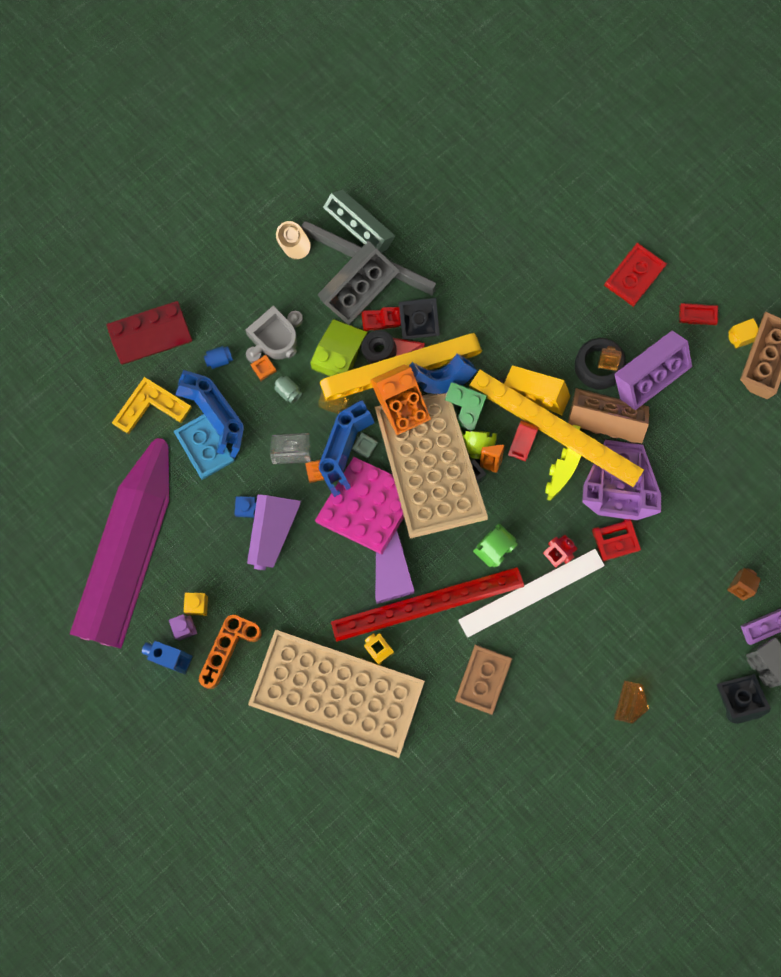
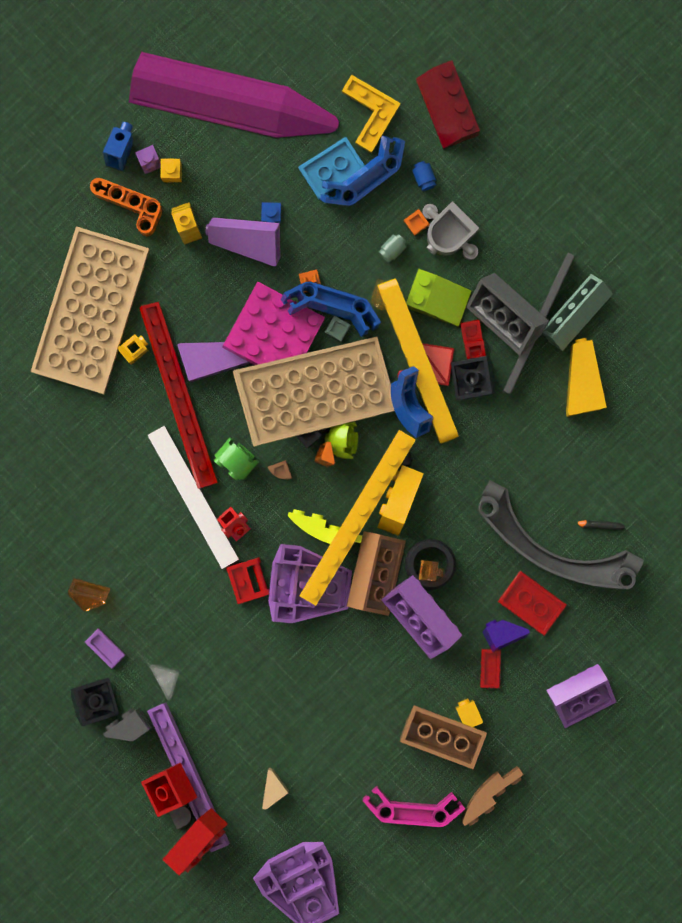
camera: 90 degrees right, 10 degrees up
clear slope [270,433,311,464] -> none
tan cap [276,221,310,259] -> none
black tyre [362,330,397,364] -> none
orange slope [370,364,431,435] -> none
plate [445,382,488,431] -> none
medium nougat tile [455,645,512,715] -> none
tile [508,421,539,462] -> none
dark orange slope [727,568,761,601] -> none
none -> medium lavender tile [85,628,126,669]
none -> clear slope [149,663,180,700]
none -> yellow slope [171,202,202,245]
none -> medium nougat tile [268,460,292,480]
none -> dark grey panel [478,480,644,589]
none -> dark purple slope [483,620,530,652]
none -> medium lavender slope [547,664,616,728]
none -> yellow slope [566,338,607,417]
none -> pearl dark grey piece [578,520,625,530]

